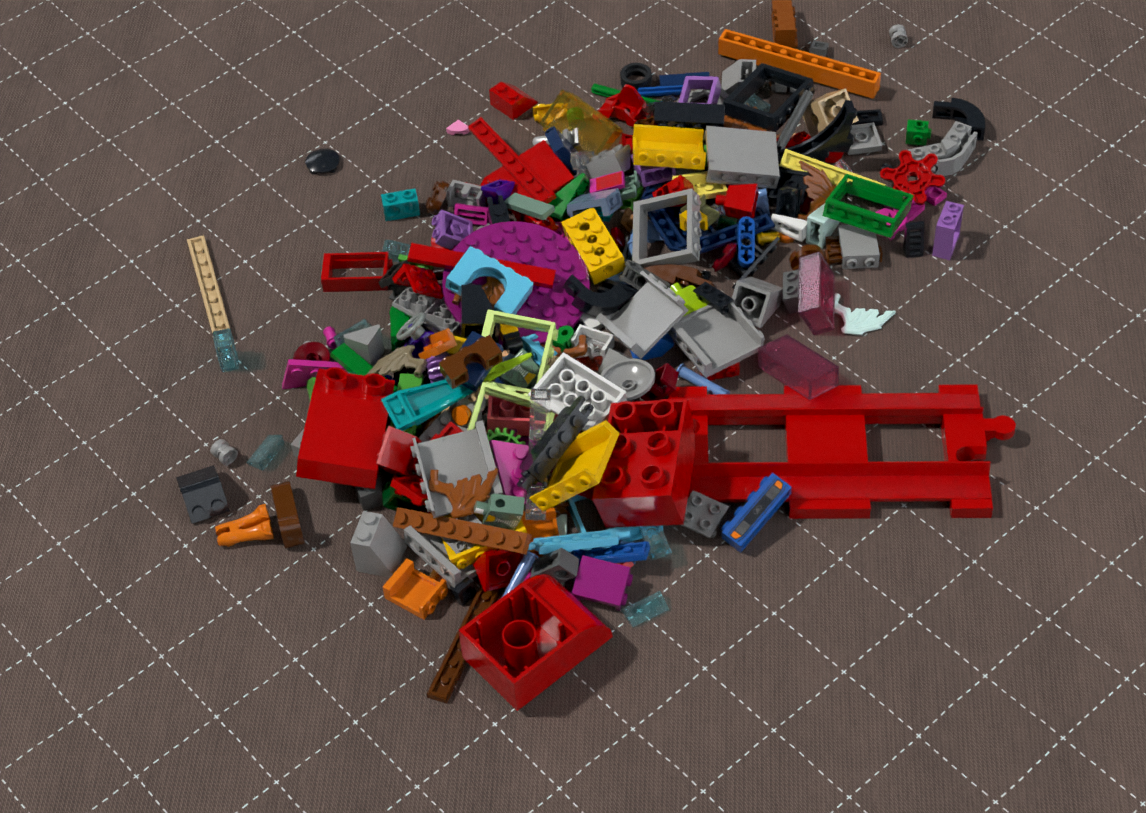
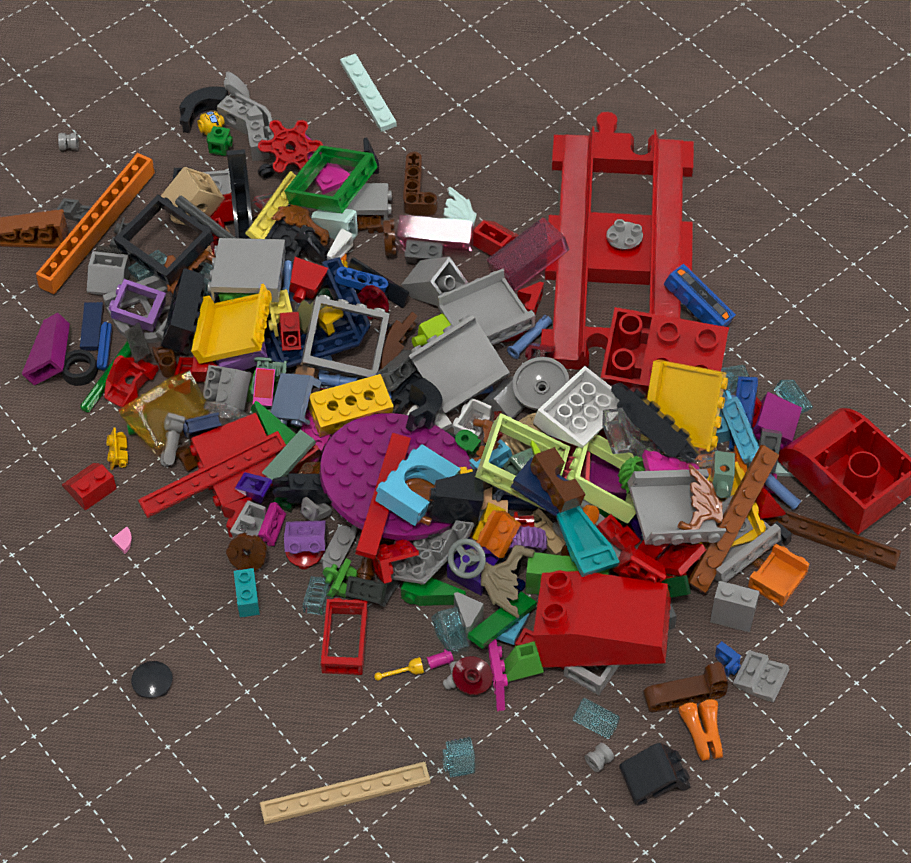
camera: 90 degrees left, 5 degrees up
black hinge [693,282,734,314] -> none
medium lavender window [932,201,964,260] -> none
none -> magenta slope [22,312,70,386]
none -> yellow head [197,111,225,135]
none -> light grey slope [224,72,250,106]
none -> light aqua plate [340,54,397,132]
none -> yellow hinge [374,657,424,681]
none -> reddish brown beam [403,152,437,216]
none -> red slope [473,220,523,261]
none -> red slope [517,282,544,315]
none -> light grey dish [607,219,643,249]
none -> blue bracket [715,641,741,678]
none -> light grey slope [733,650,789,702]

